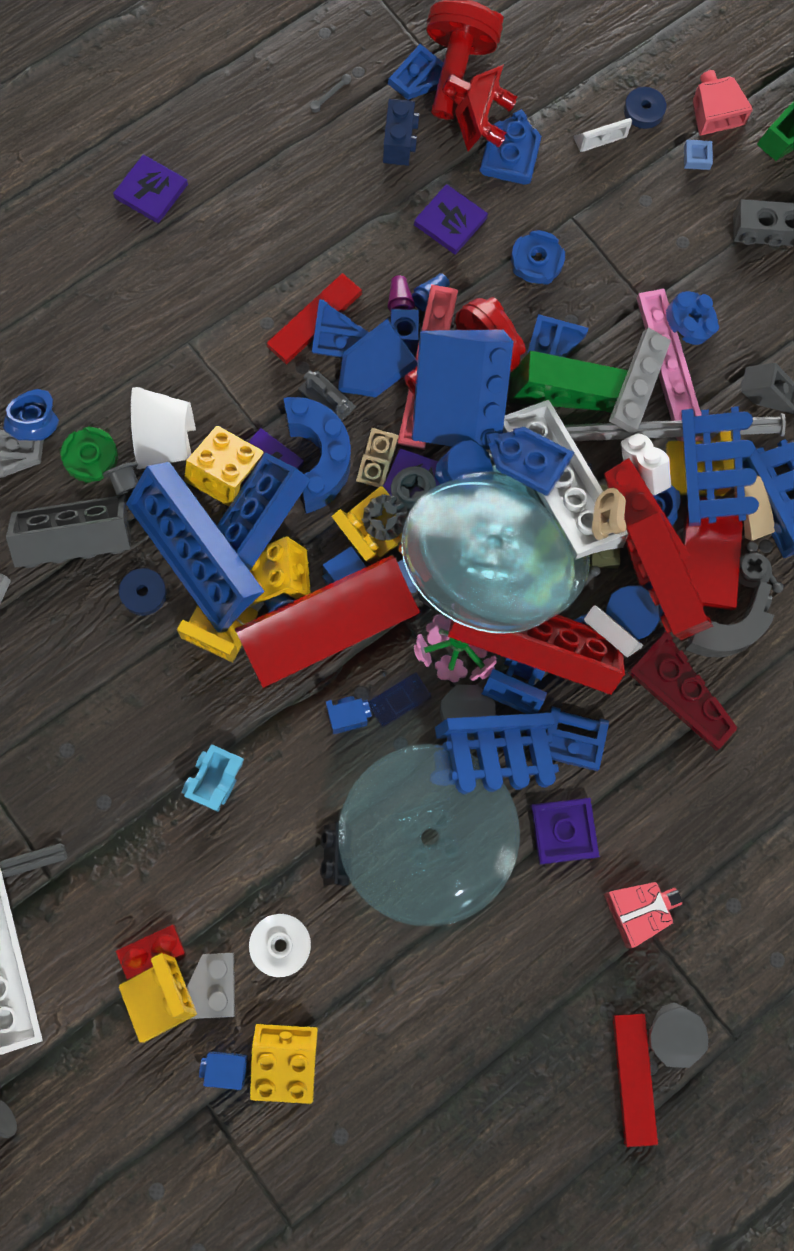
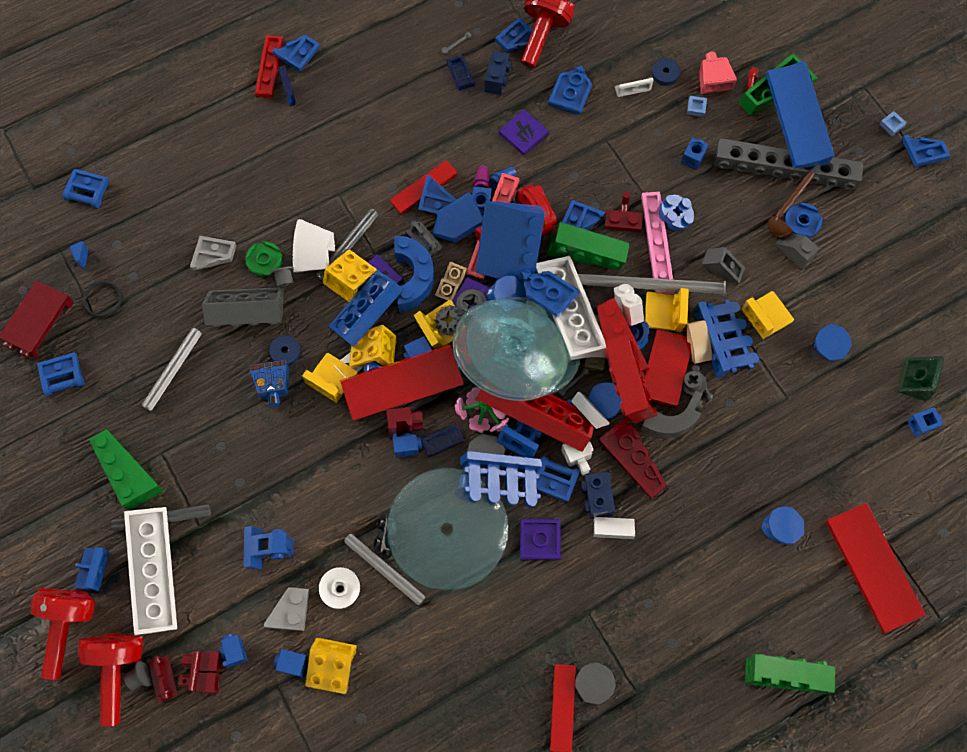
camera: 15 degrees right, 5 degrees down
blue hat [3,389,59,441] -> none
dark purple tile [113,154,188,224] -> none
red tile [116,925,186,980] -> none
yellow bracket [119,953,197,1043] -> none
blue arch [126,462,265,633] -> none
medium azure cylinder [182,744,244,812] -> none
red connector [442,64,518,152] -> none
blue plate [511,230,565,285] -> none
tan plate [592,488,626,540] -> none
coral torso [604,882,682,948] -> none
light grey plate [609,327,671,434] -> none
blue fence [682,406,759,526] -> none
none -> dark red hinge [148,655,178,703]
none -> dark red hips [178,651,223,694]
none -> blue brick [220,633,248,668]
none -> blue tile [244,526,294,570]
none -> blue torso [250,360,289,407]
none -> red tile [255,35,284,98]
none -> blue wing [272,35,320,72]
none -> clear blue tile [278,67,296,106]
none -> dark grey axle [316,208,378,281]
none -> light grey axle [344,534,425,605]
none -> dark red hips [386,407,423,439]
none -> clear blue tile [446,55,475,91]
none -> white brick [561,441,593,476]
none -> dark blue brick [581,472,615,518]
none -> white slope [594,517,635,539]
none -> dark red plate [605,191,643,232]
none -> blue brick [681,137,709,170]
none -> red piece [746,66,759,91]

